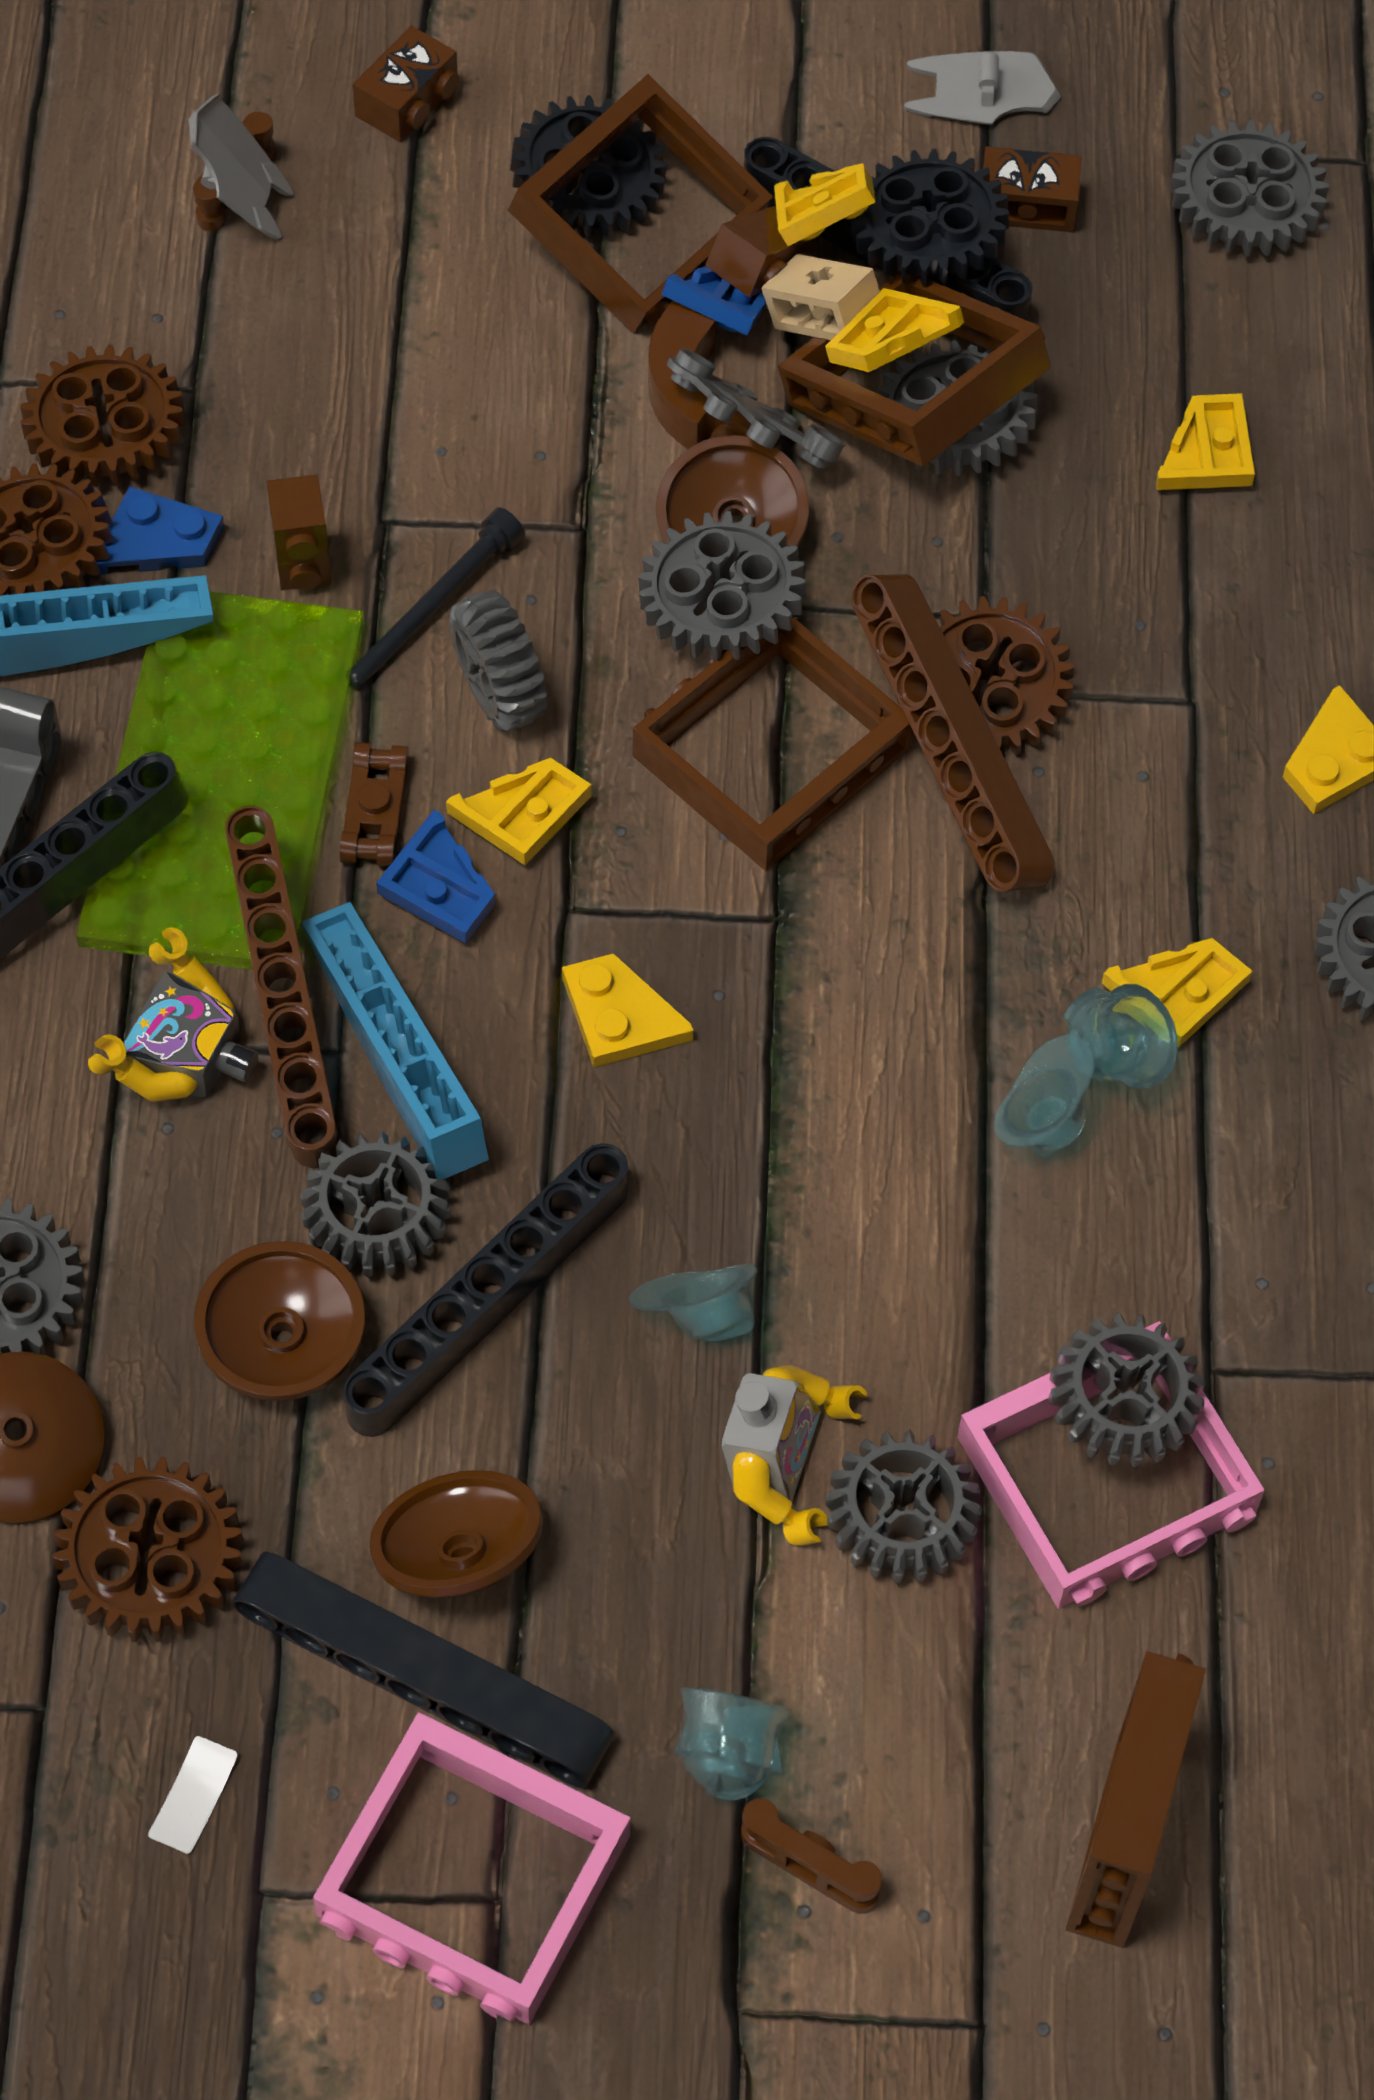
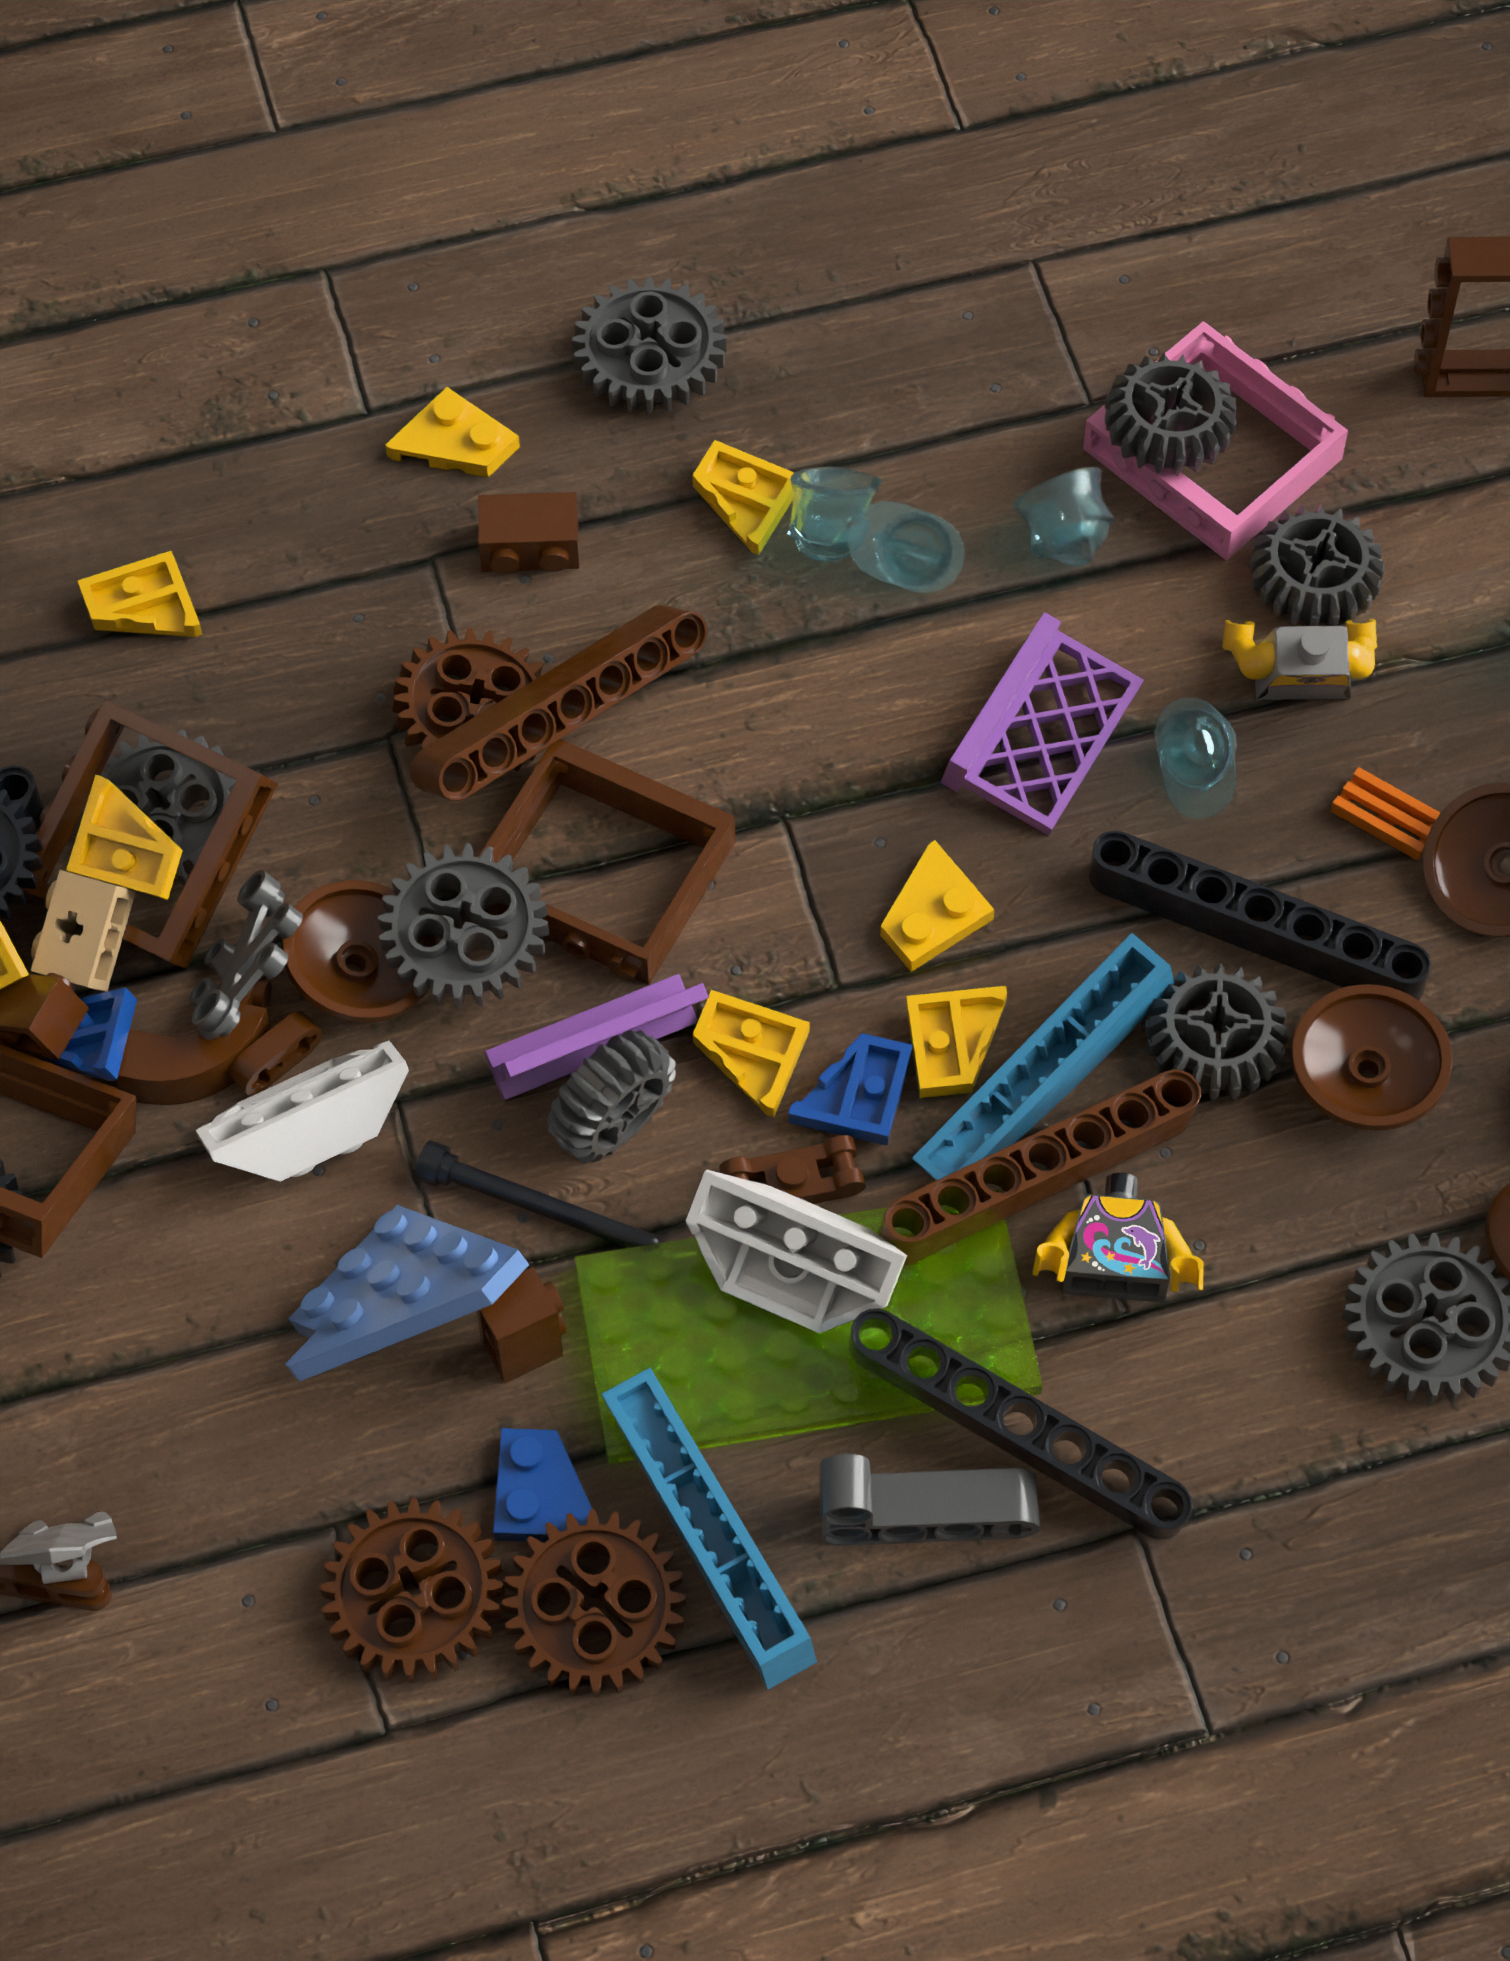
camera: 105 degrees left, 0 degrees up
none -> white wedge [196,1041,409,1182]
none -> reddish brown beam [229,1011,323,1096]
none -> medium blue wing [285,1205,529,1381]
none -> reddish brown brick [478,492,579,573]
none -> medium lavender fence [484,974,709,1101]
none -> white wedge [686,1170,907,1333]
none -> yellow wing [906,986,1007,1098]
none -> medium lavender fence [940,612,1144,836]
none -> clear light blue helmet [1012,467,1117,566]
none -> orange tile [1330,767,1440,861]

